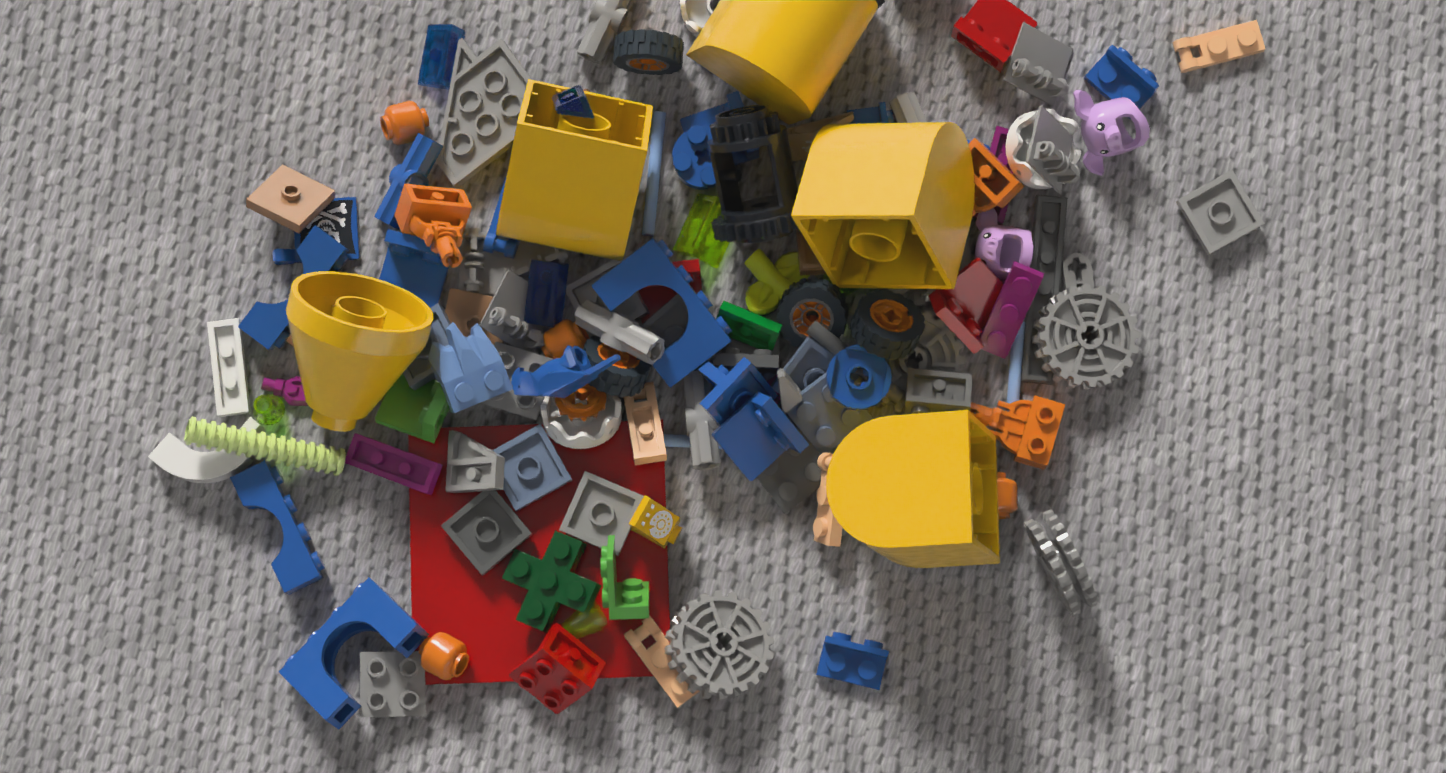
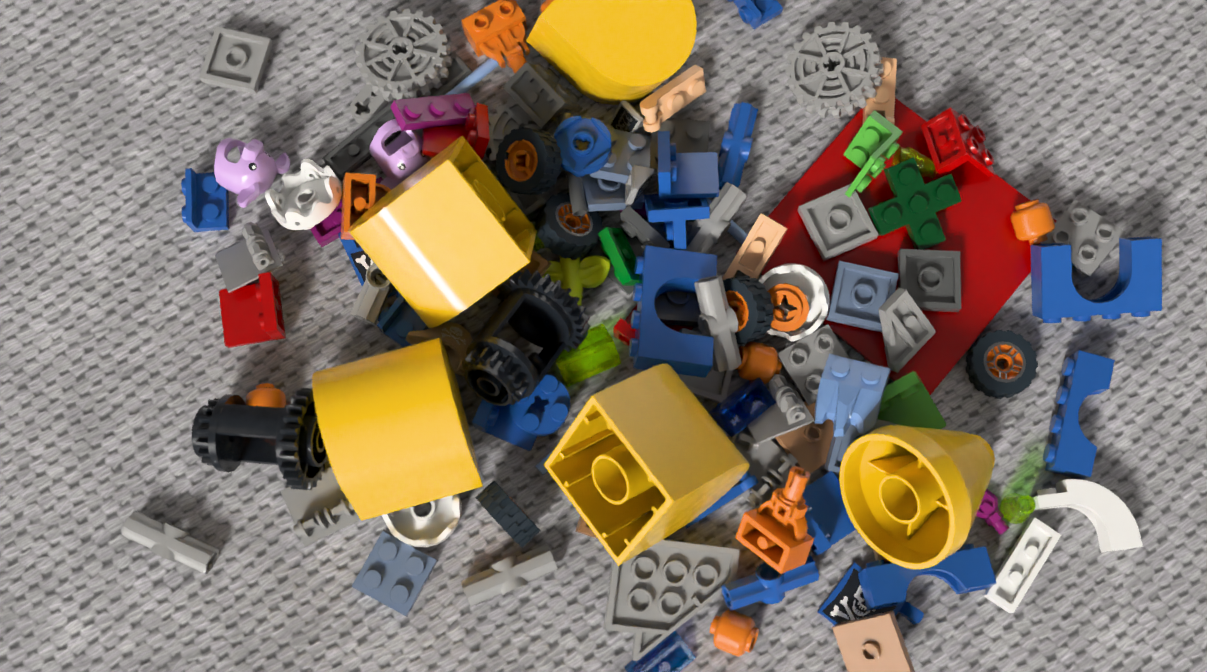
camera: 140 degrees left, 5 degrees down
yellowish green piece [184,416,346,476] -> none
magenta plate [345,433,443,495] -> none
blue animal [511,346,621,398] -> none
clear blue slope [551,85,595,118] -> none
yellow slope [629,495,682,549] -> none
light grey hinge [1026,106,1080,193] -> none
light nougat plate [1172,20,1266,73] -> none
none -> blue piece [718,102,758,190]
none -> black wheel [965,330,1038,399]

